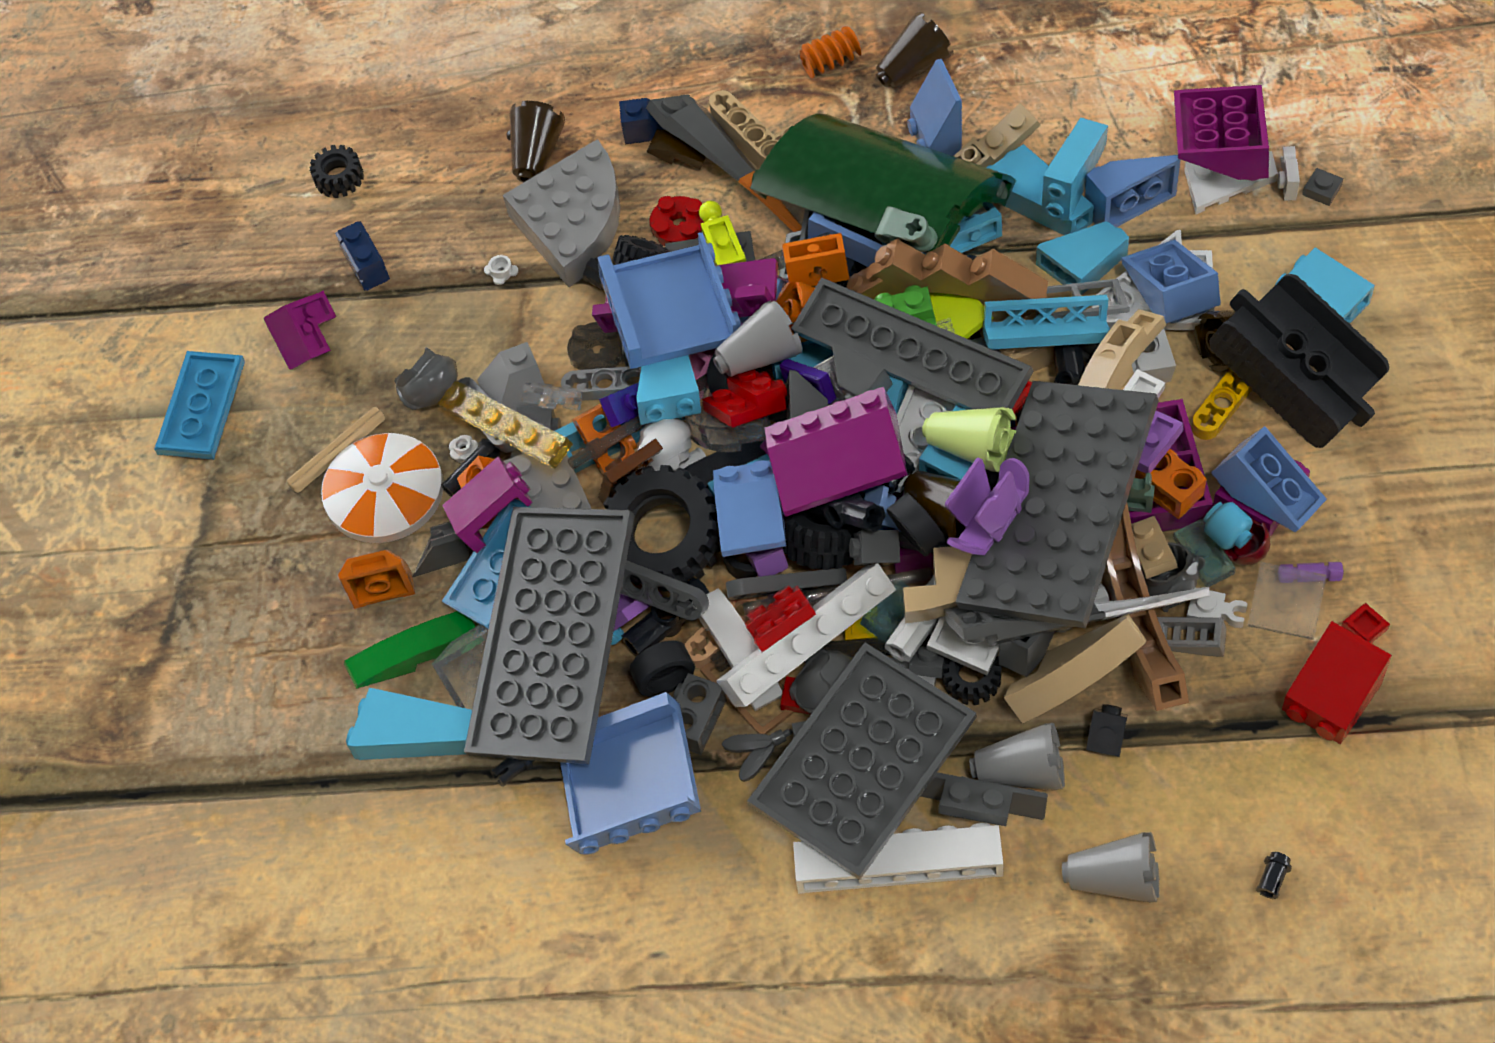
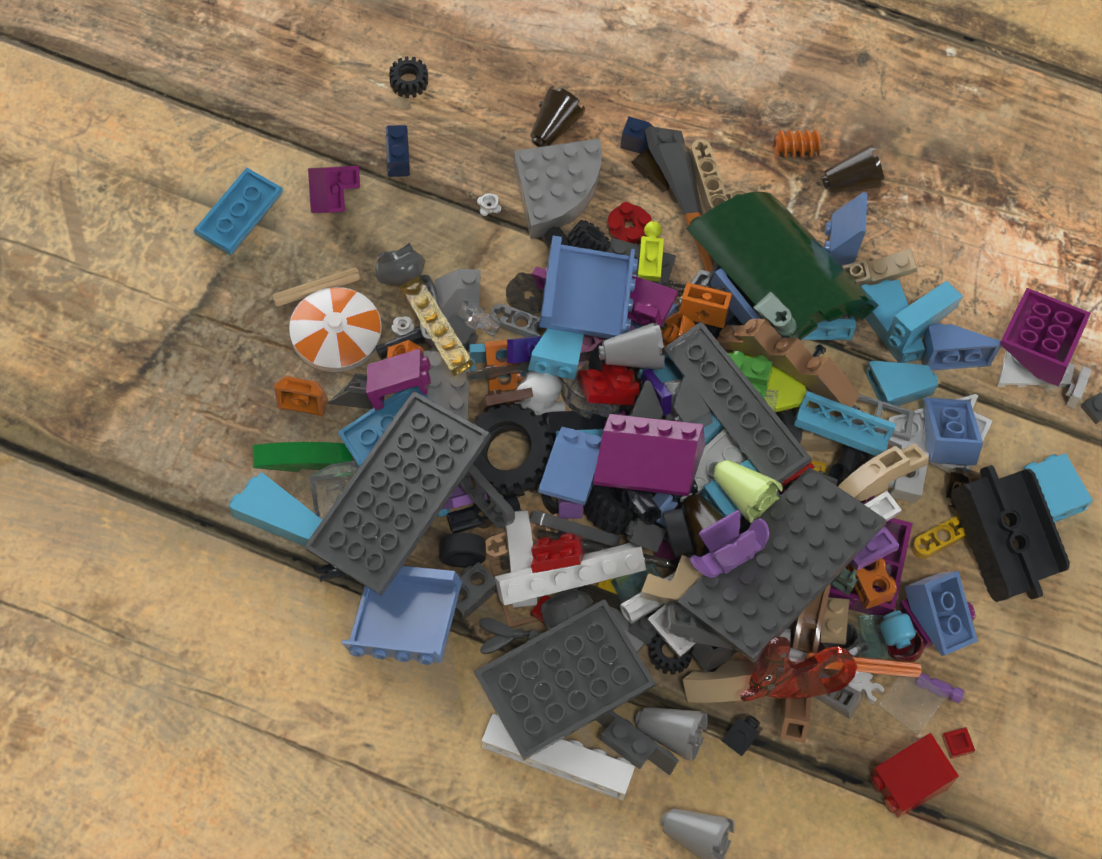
camera: 10 degrees right, 5 degrees up
none -> clear red animal [740,636,857,701]
none -> orange axle [804,652,922,677]

